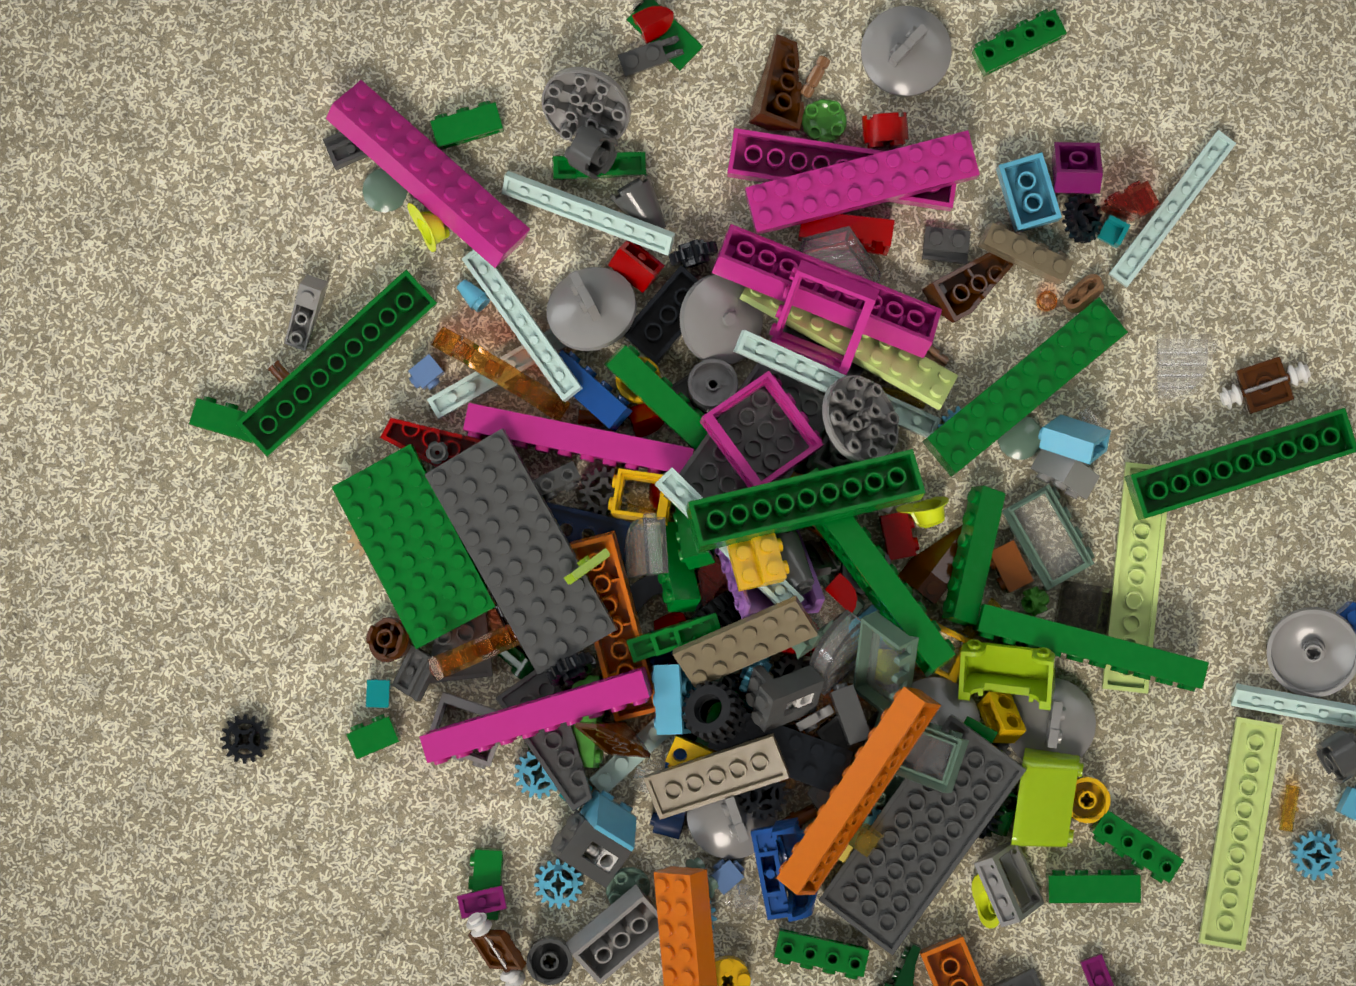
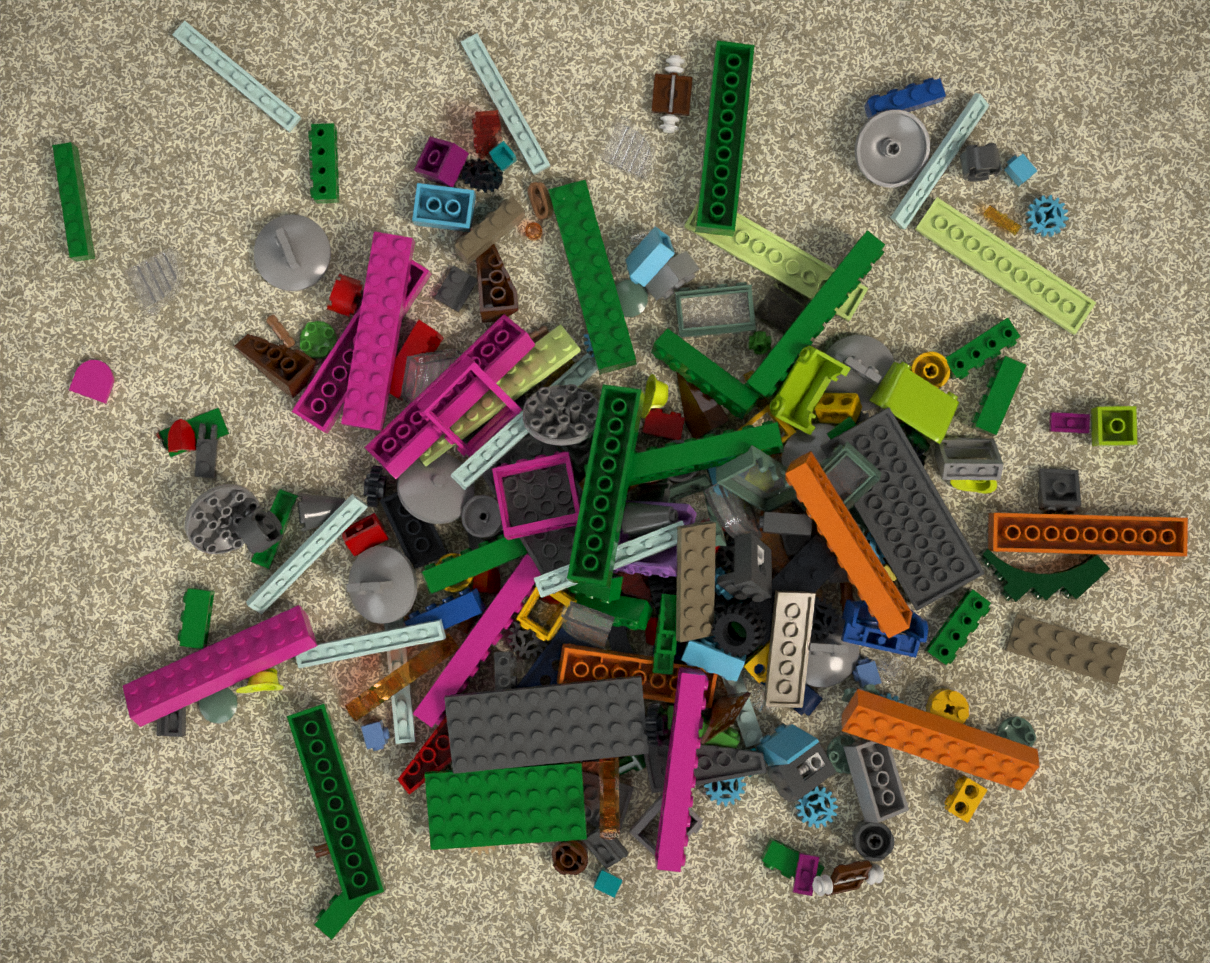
camera: 70 degrees left, 0 degrees up
light grey slope [284,274,329,351] -> none
green brick [346,714,401,759] -> none
dark grey plate [426,441,449,464] -> none
medium azure cone [457,279,490,312] -> none
lime plate [564,548,610,585] -> none
yellow plate [727,533,789,592] -> none
light grey plate [795,704,834,733] -> none
red brick [825,573,857,614] -> none
clear yellow brick [848,822,884,857] -> none
dark orange brick [990,540,1034,593] -> none

